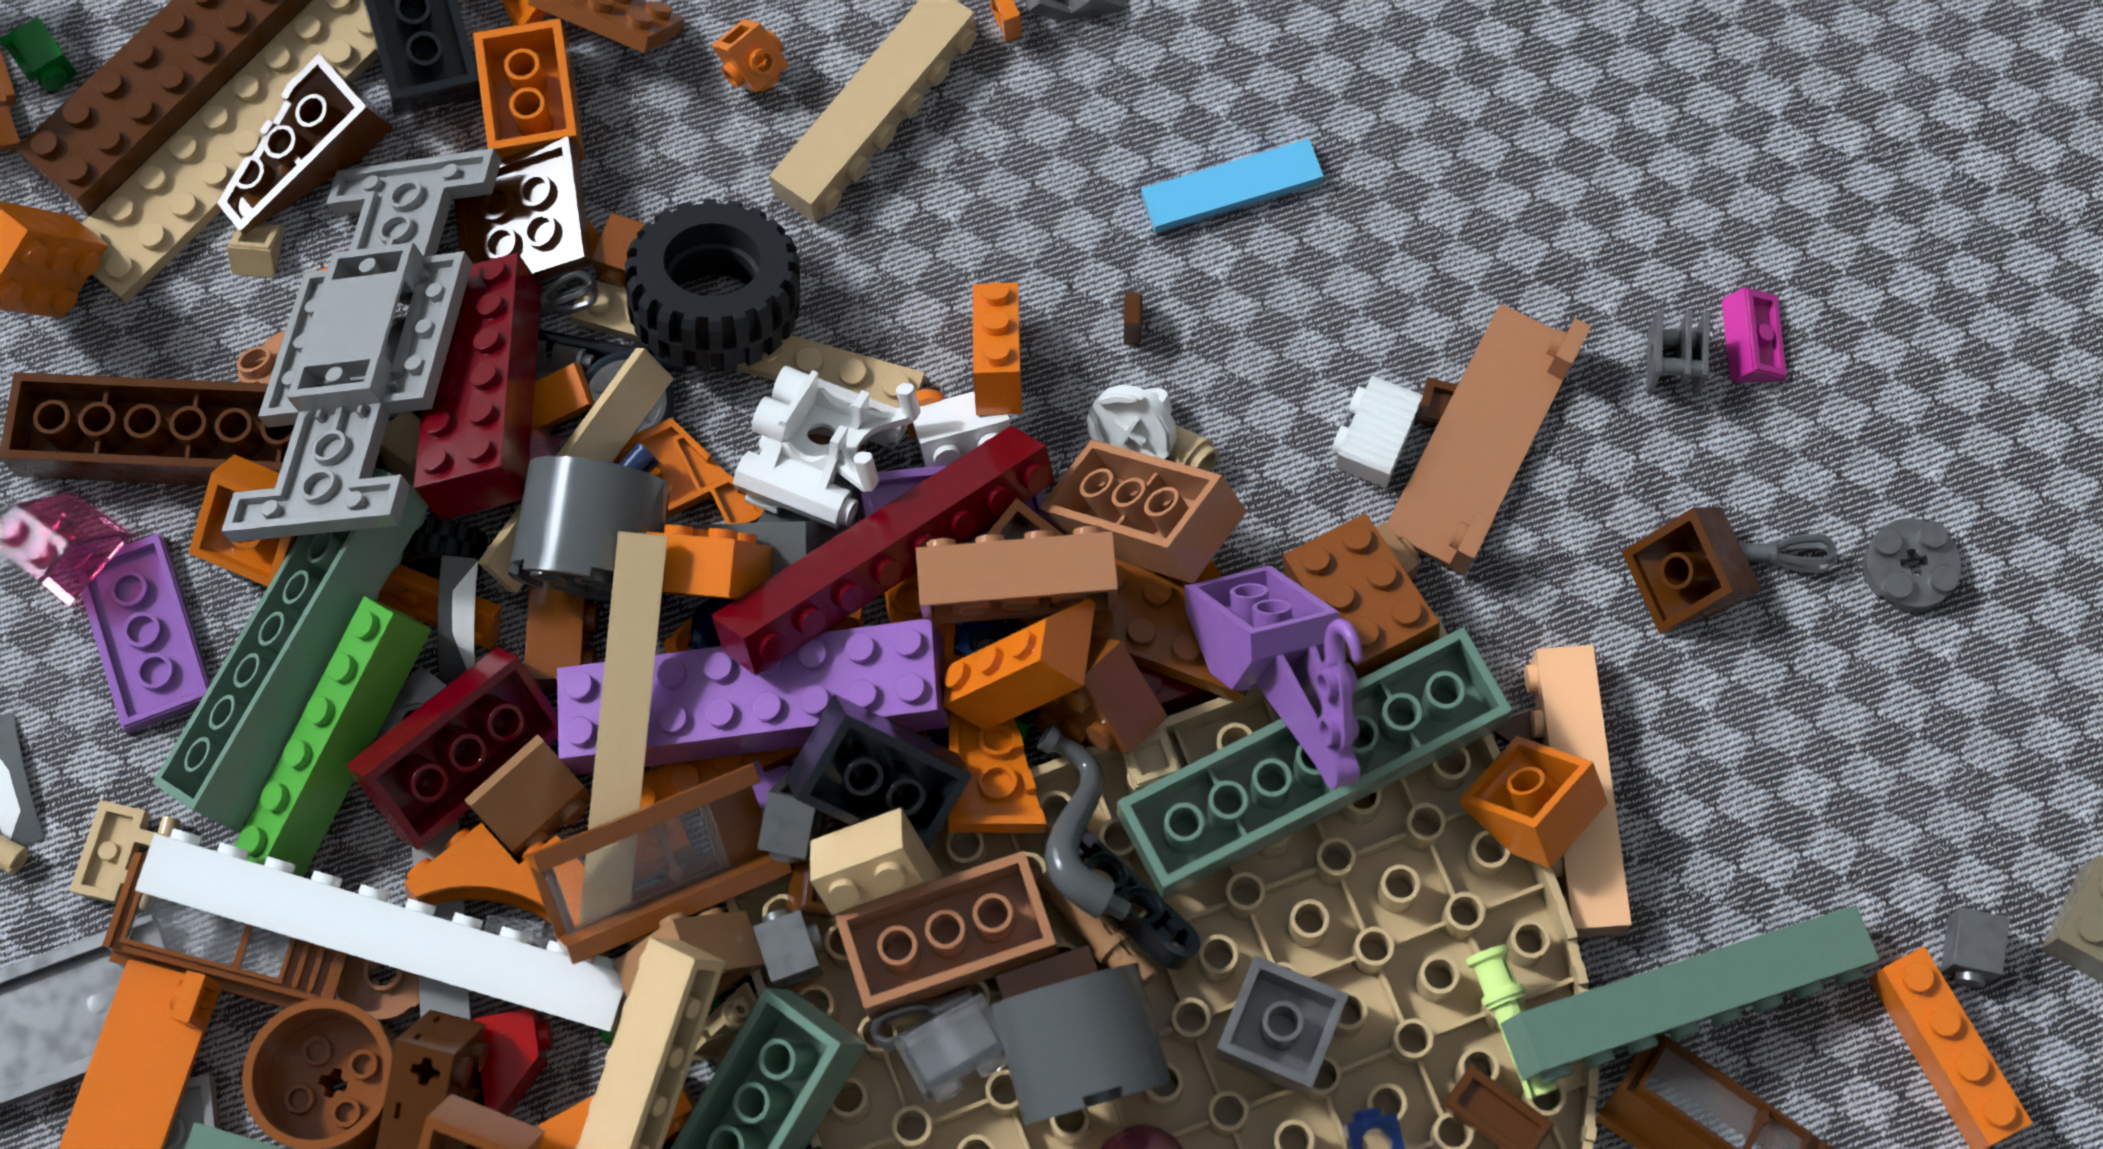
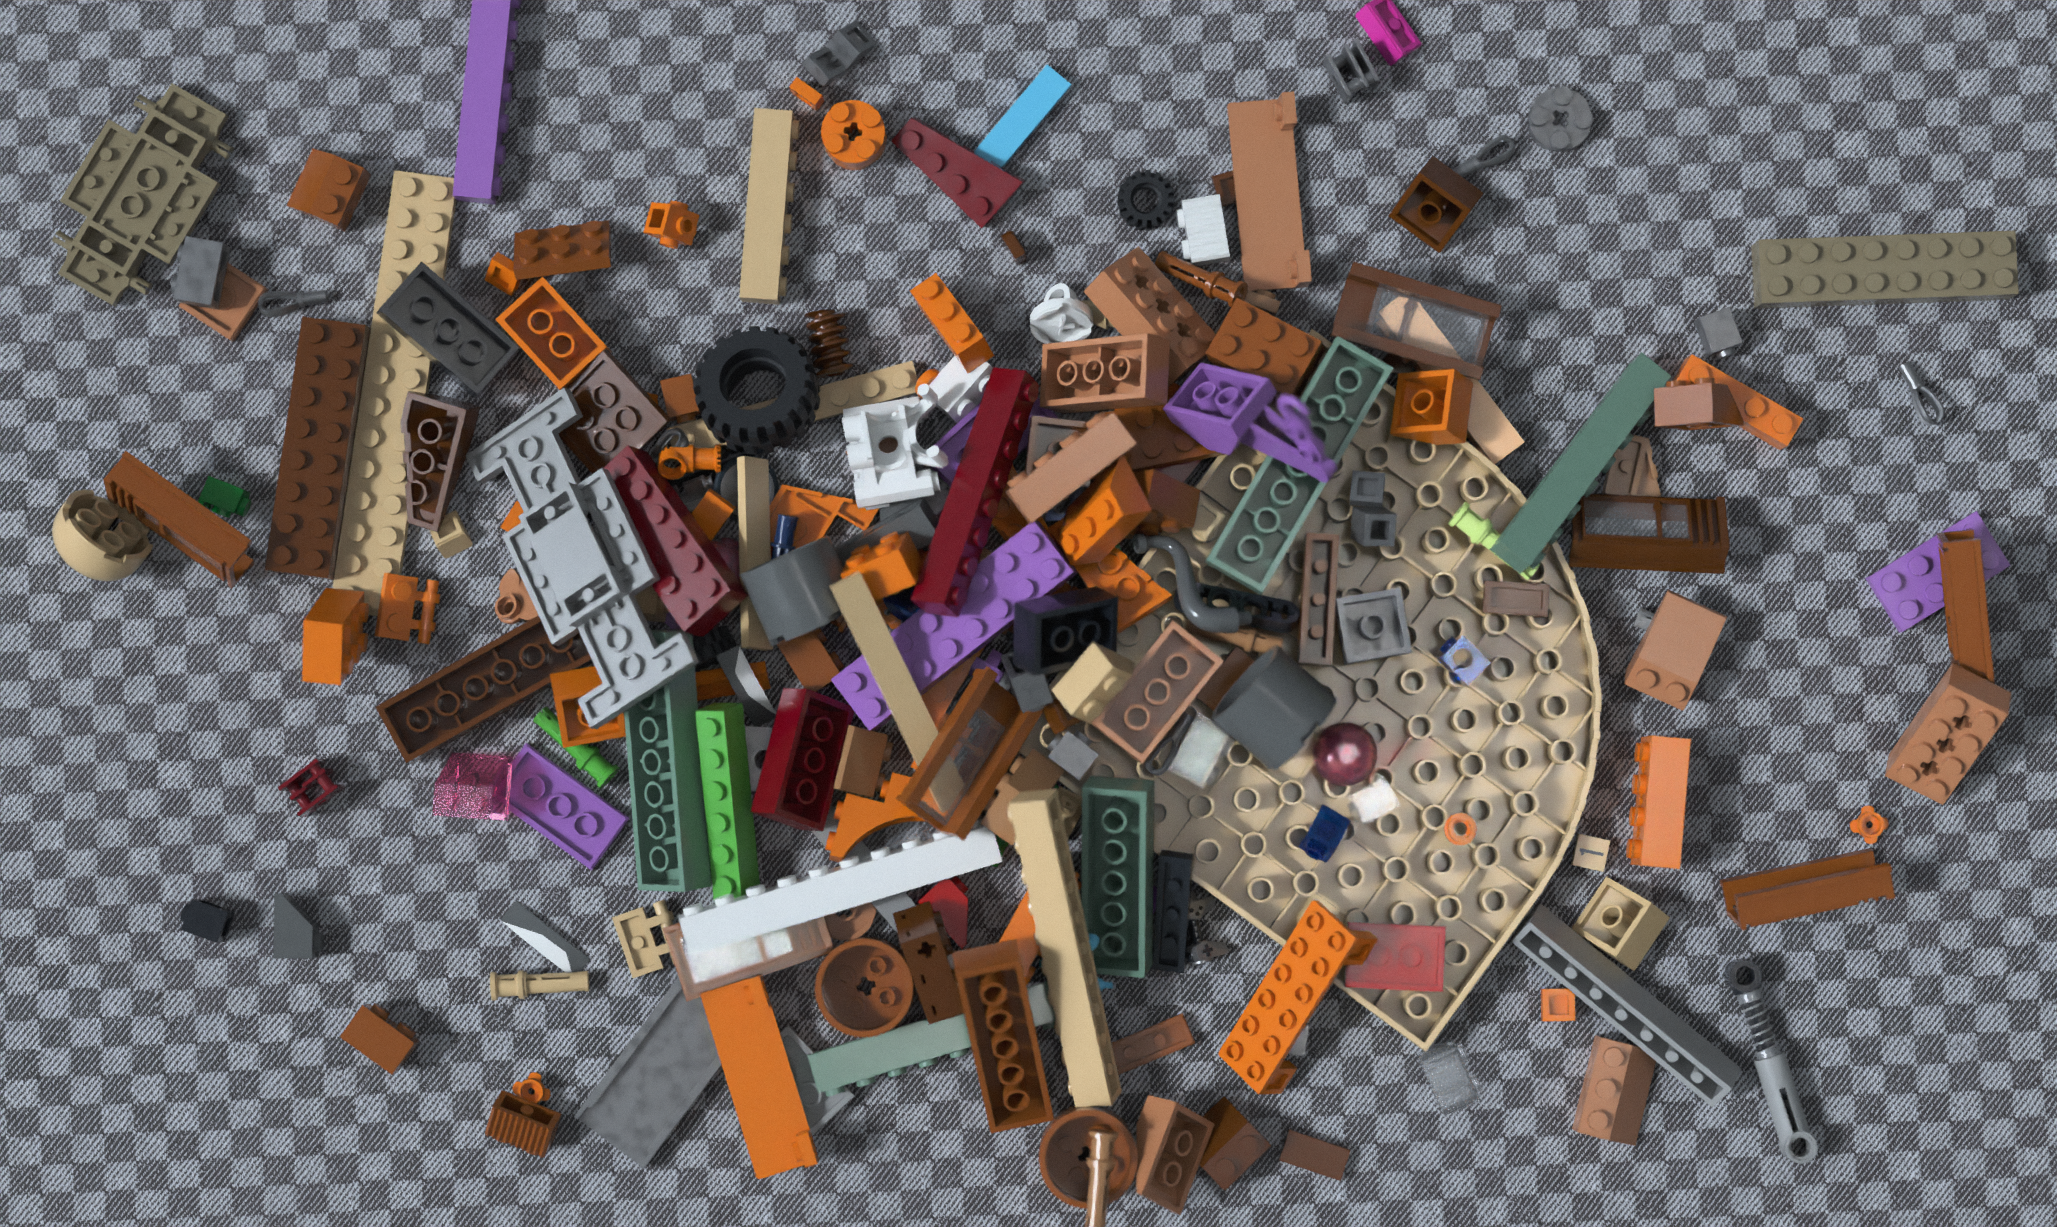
camera: 30 degrees left, 15 degrees up
none -> orange plate [374,573,441,644]
none -> bright green pin [533,706,620,789]
none -> orange connector [658,445,721,480]
none -> reddish brown piece [805,309,853,379]
none -> orange brick [821,100,887,170]
none -> dark red wing [891,117,1026,228]
none -> nougat brick [1083,246,1216,387]
none -> black tyre [1117,170,1175,231]
none -> dark orange pin [1155,251,1248,307]
none -> brick [1297,532,1340,667]
none -> piece [1330,261,1502,380]
none -> flat silver plate [1350,470,1385,508]
none -> flat silver brick [1350,507,1397,546]
none -> medium nougat wing [1602,435,1661,497]
none -> slope [1654,378,1744,431]

